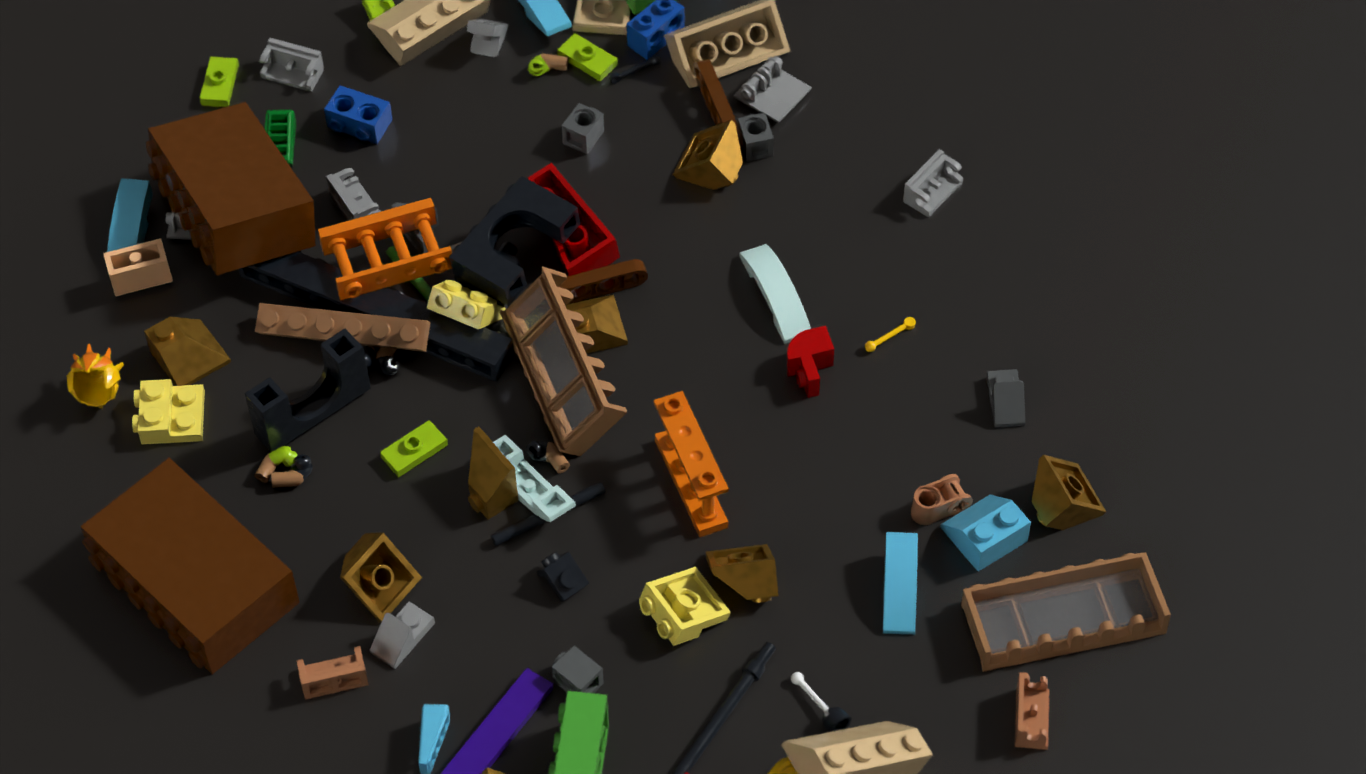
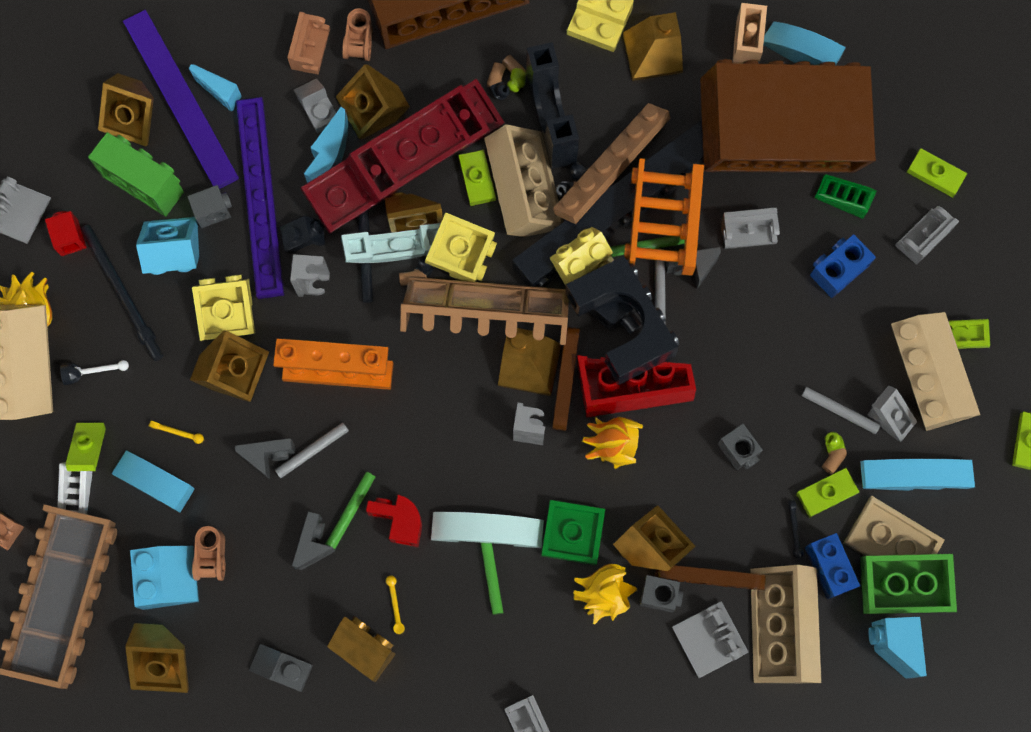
camera: 115 degrees right, 20 degrees up
none -> white slope [58,462,93,520]
none -> lime plate [65,423,106,471]
none -> medium azure slope [136,217,199,275]
none -> yellow hinge [149,421,204,444]
none -> dark grey slope [235,438,295,479]
none -> dark purple tile [236,97,284,299]
none -> light grey bar [275,422,349,478]
none -> light grey hinge [290,254,330,297]
none -> dark grey slope [292,512,336,570]
none -> dark red bracket [300,79,505,234]
none -> medium azure slope [304,107,348,183]
none -> bright green bar [325,472,376,549]
none -> pearl gold slope [327,616,396,682]
none -> nougat piece [343,8,373,61]
none -> light yellow plate [425,213,497,282]
none -> bright green bar [481,543,503,615]
none -> tan slope [484,125,564,237]
none -> light grey hinge [513,403,545,445]
none -> green plate [541,500,605,565]
none -> yellow hair [573,563,637,624]
none -> yellow hair [582,417,643,469]
none -> light grey bar [802,387,880,434]

